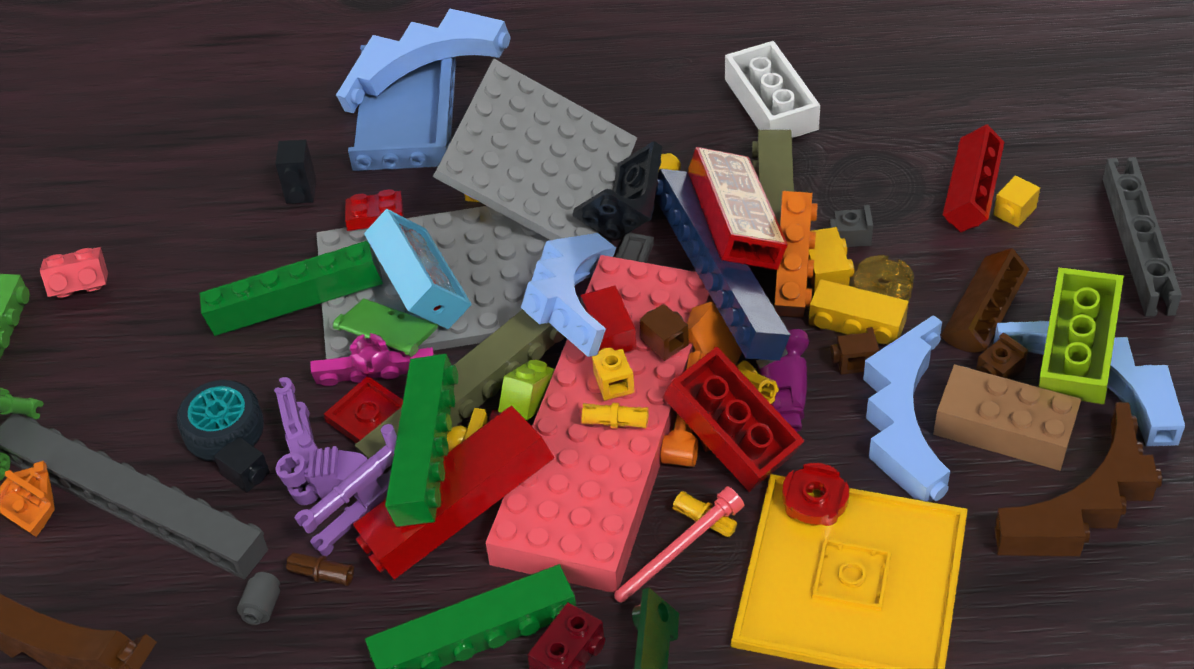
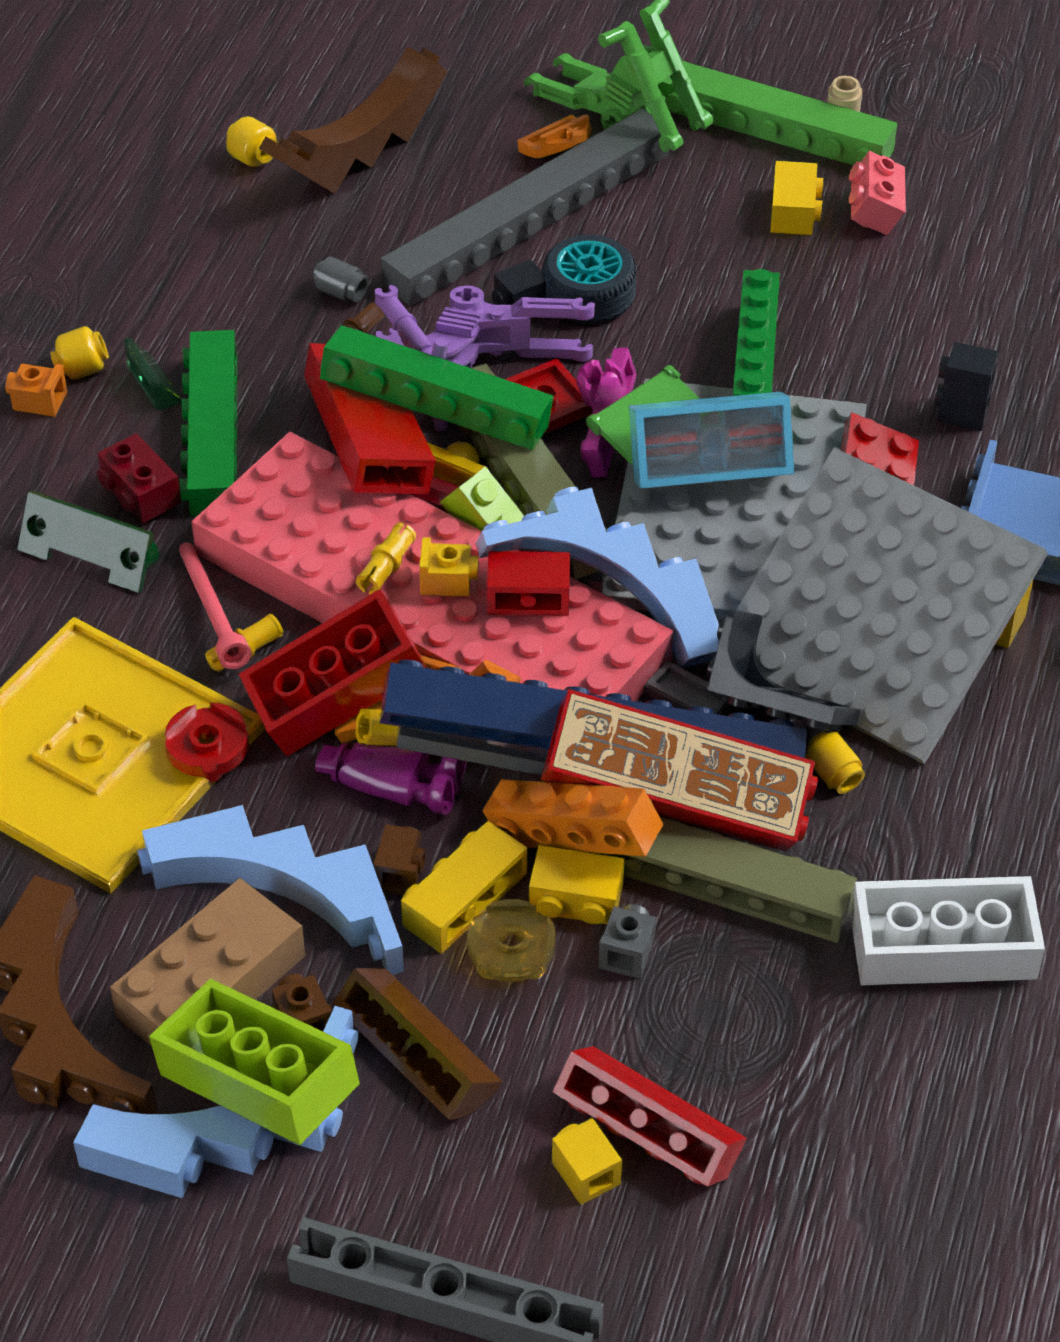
camera: 105 degrees right, 0 degrees up
reddish brown brick [640,304,689,361] -> none
none -> yellow brick [770,161,823,235]

